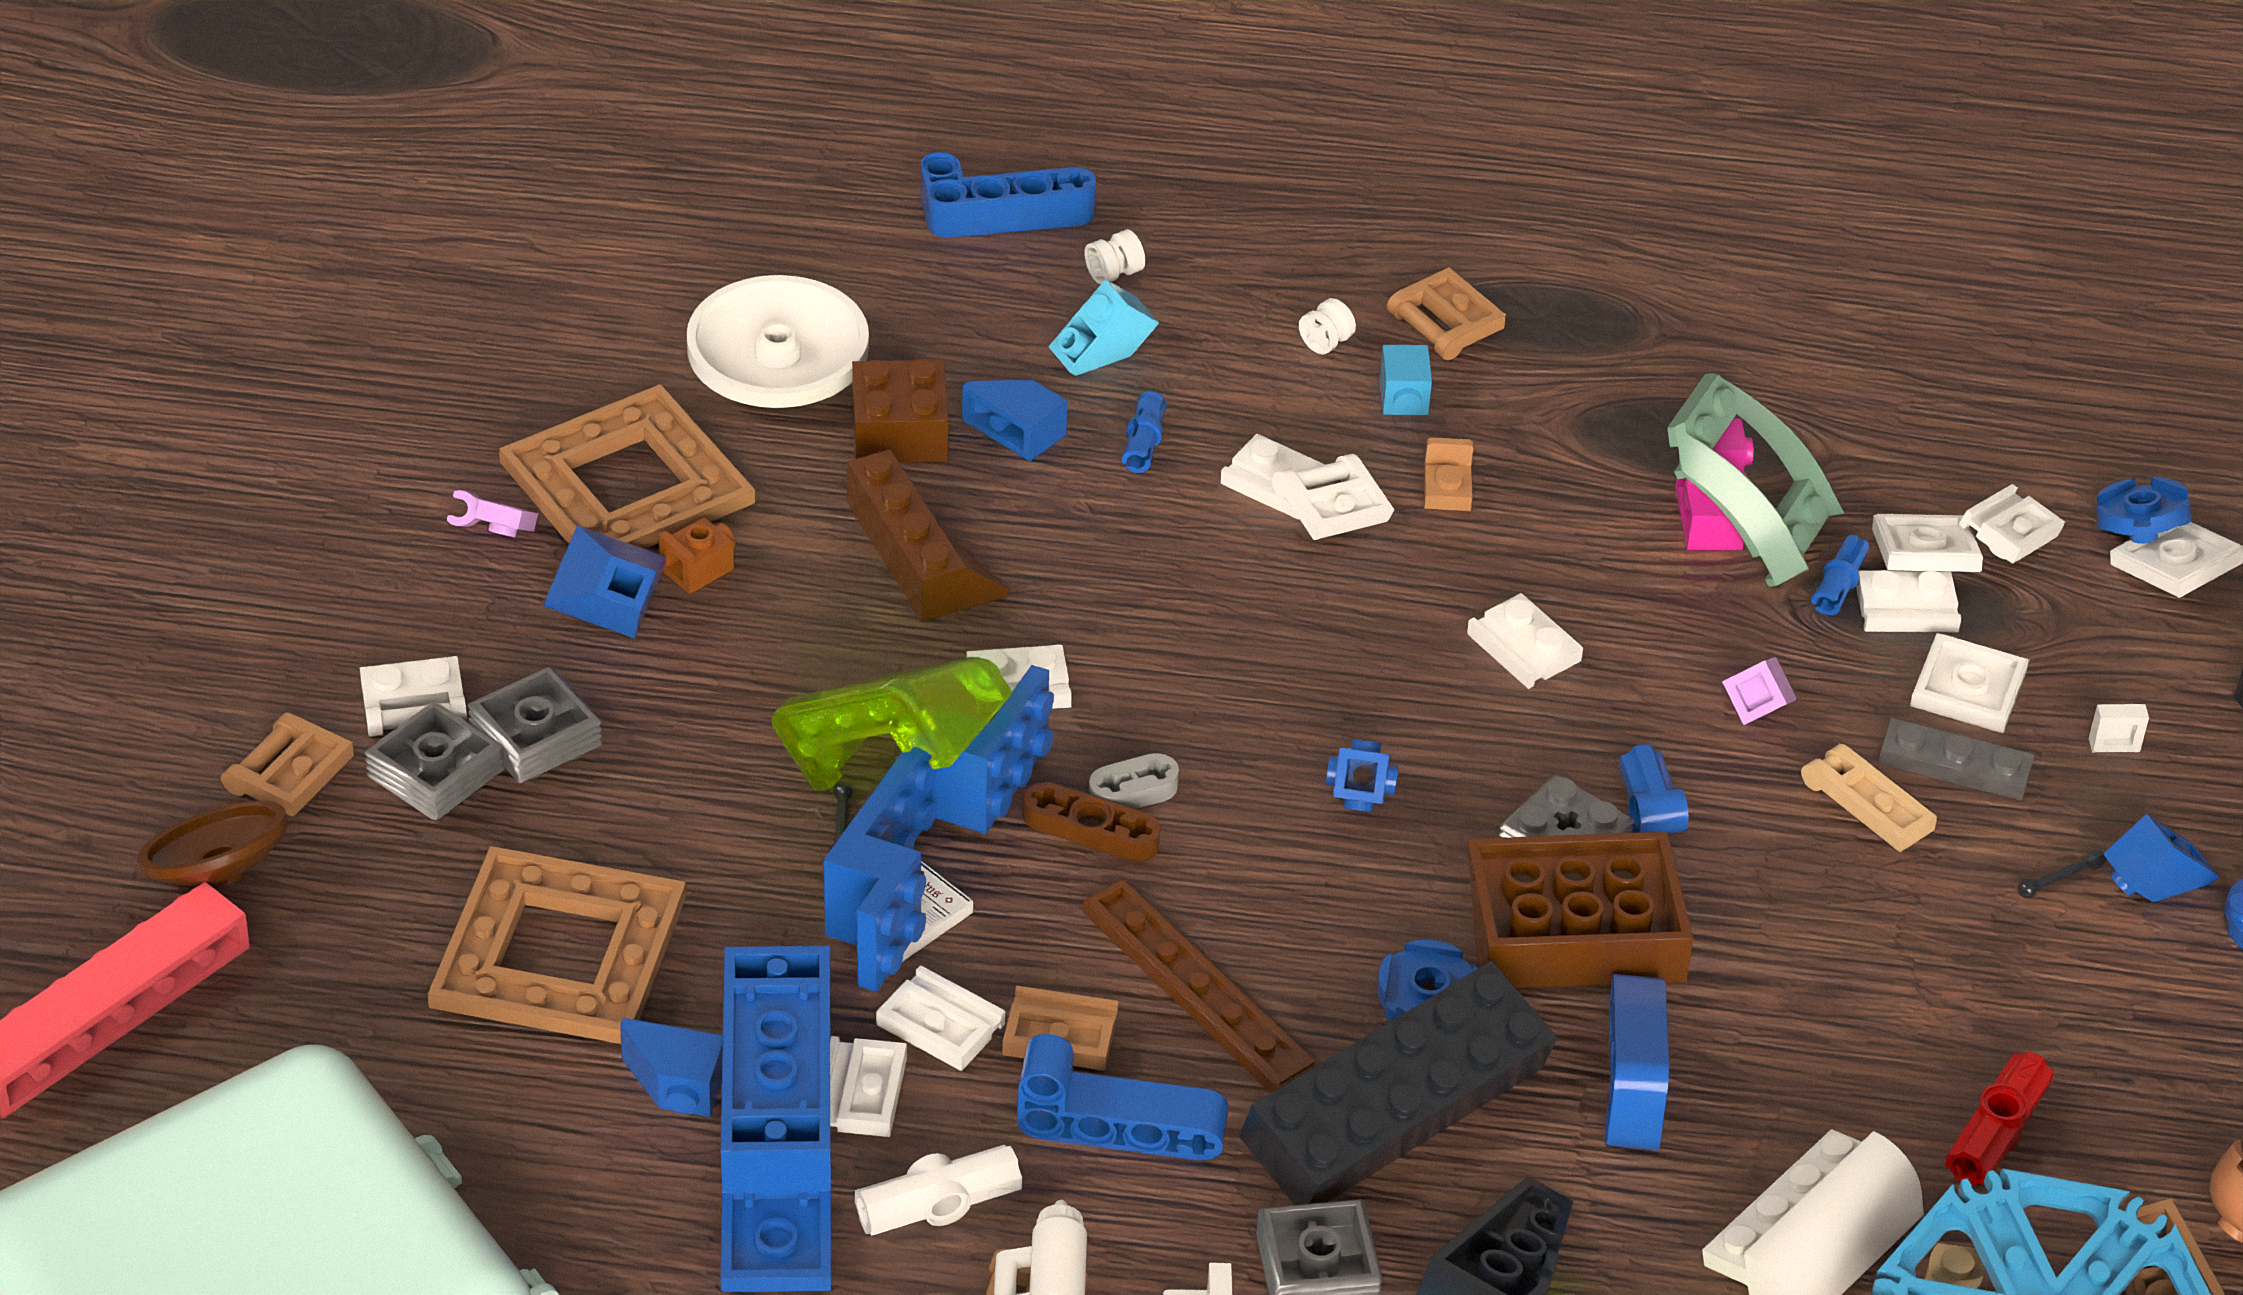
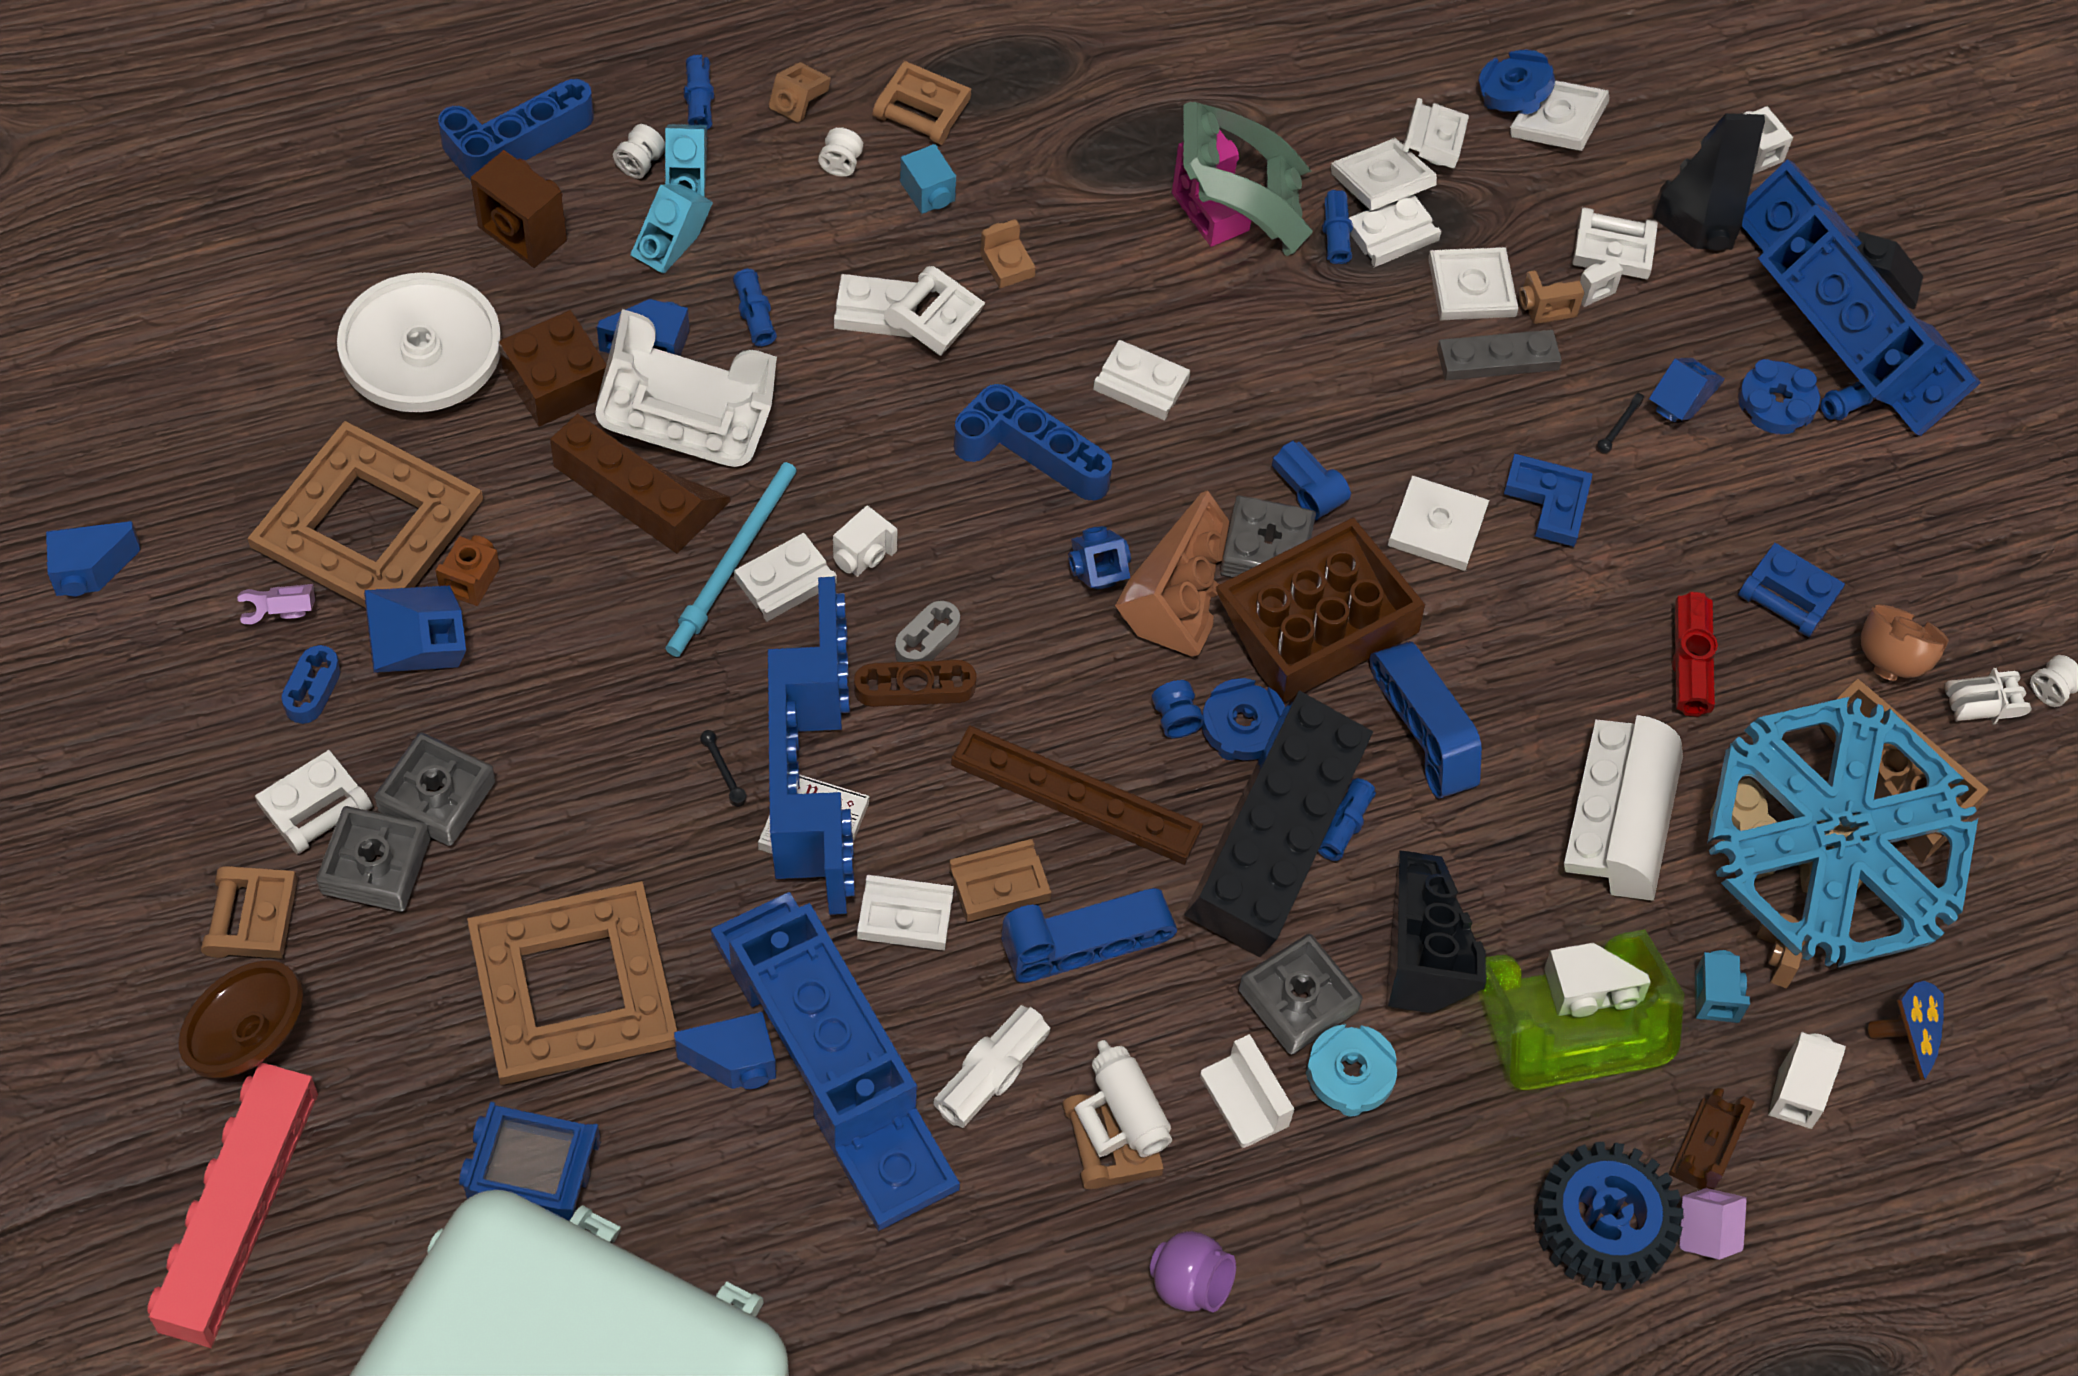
camera: 30 degrees left, 15 degrees up
clear neon green windscreen [772,657,1013,791] -> none
white plate [830,1036,907,1137] -> none
lavender panel [1722,657,1797,725] -> none
tan plate [1801,744,1937,852] -> none
none -> blue slope [46,521,140,596]
none -> blue beam [281,645,341,724]
none -> window [459,1102,601,1221]
none -> reddish brown brick [470,150,567,268]
none -> white windscreen [595,309,777,467]
none -> medium azure slope [665,124,707,197]
none -> medium azure bar [665,462,797,657]
none -> blue pin [684,55,714,130]
none -> medium nougat bracket [769,62,831,122]
none -> white brick [833,505,898,577]
none -> blue beam [954,384,1112,501]
none -> nougat wedge [1115,490,1229,657]
none -> blue wheel [1152,680,1204,738]
none -> blue pin [1318,778,1376,861]
none -> white plate [1388,475,1489,571]
none -> blue plate [1504,453,1593,547]
none -> medium nougat bracket [1519,270,1585,324]
none -> white plate [1572,207,1658,279]
none -> blue plate [1738,543,1846,638]

